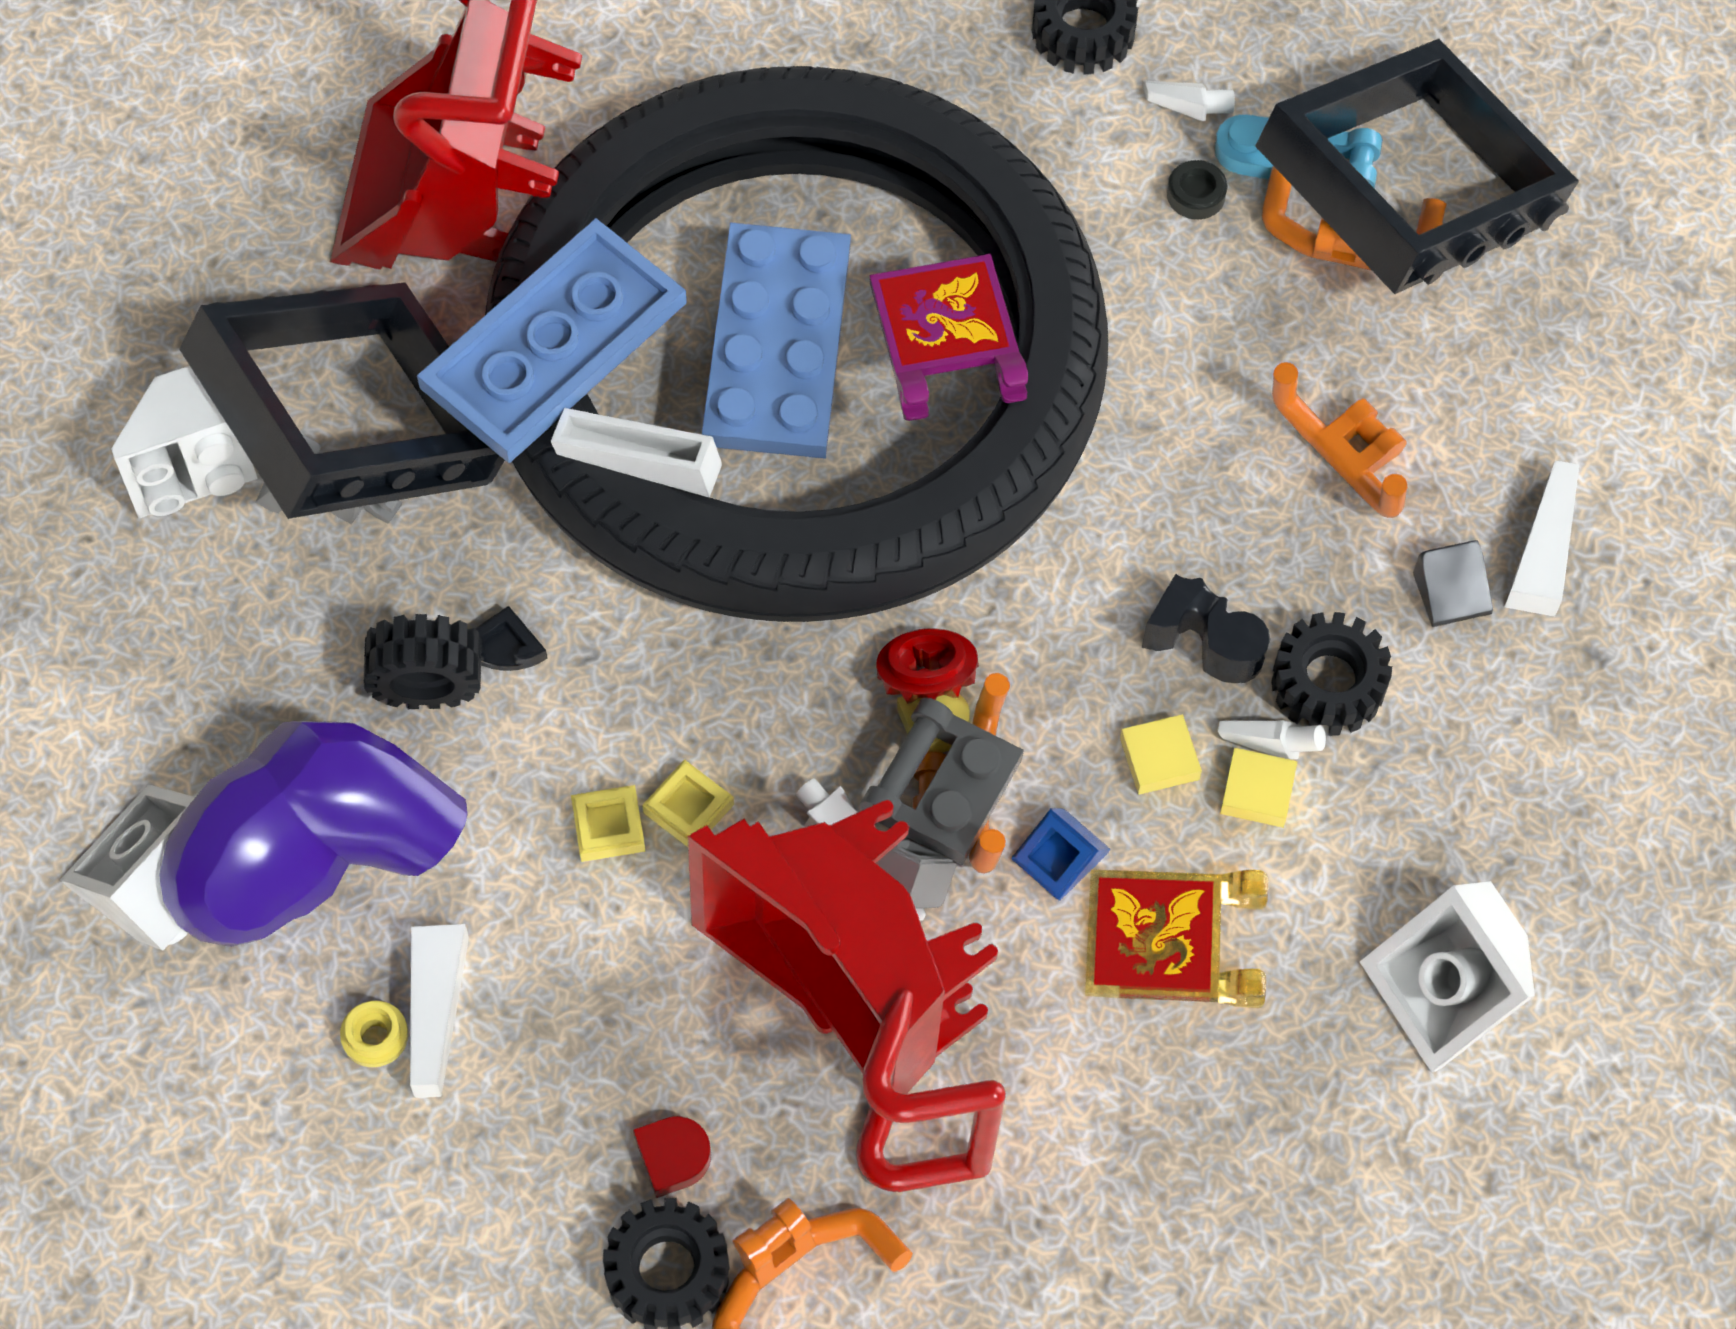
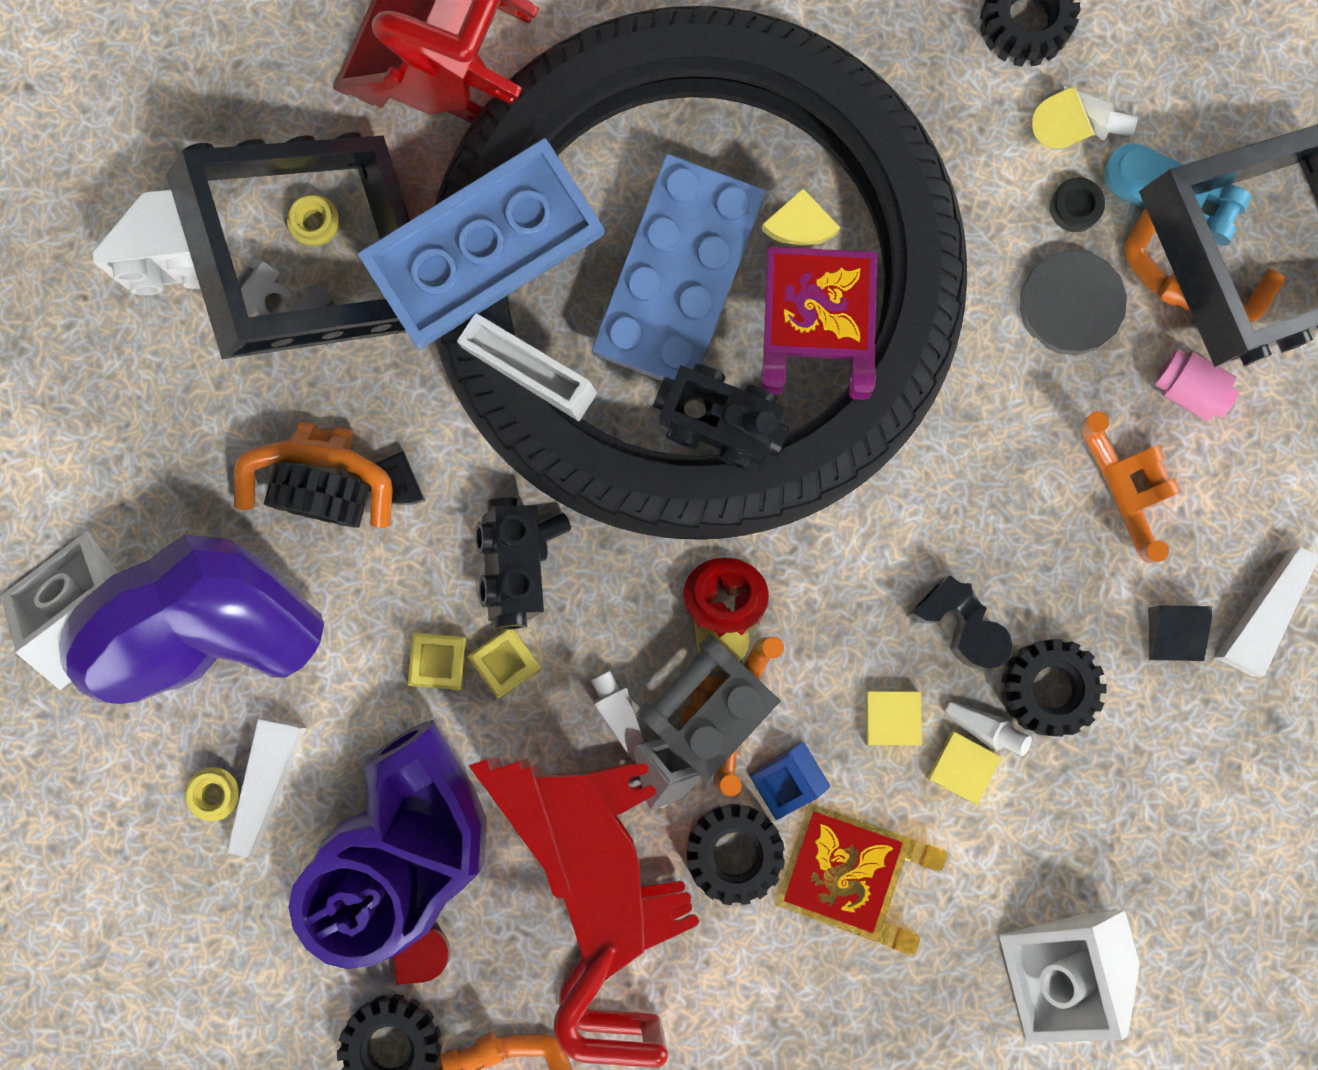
camera: 15 degrees right, 20 degrees up
none -> orange piece [234,421,393,528]
none -> light yellow plate [287,194,340,247]
none -> dark purple piece [288,720,487,969]
none -> black brick [475,497,571,630]
none -> black brick [653,364,790,470]
none -> black tyre [686,804,785,906]
none -> light yellow tile [762,189,840,245]
none -> dark grey tile [1019,250,1127,355]
none -> light yellow tile [1032,86,1095,149]
none -> bright pink brick [1154,348,1240,422]

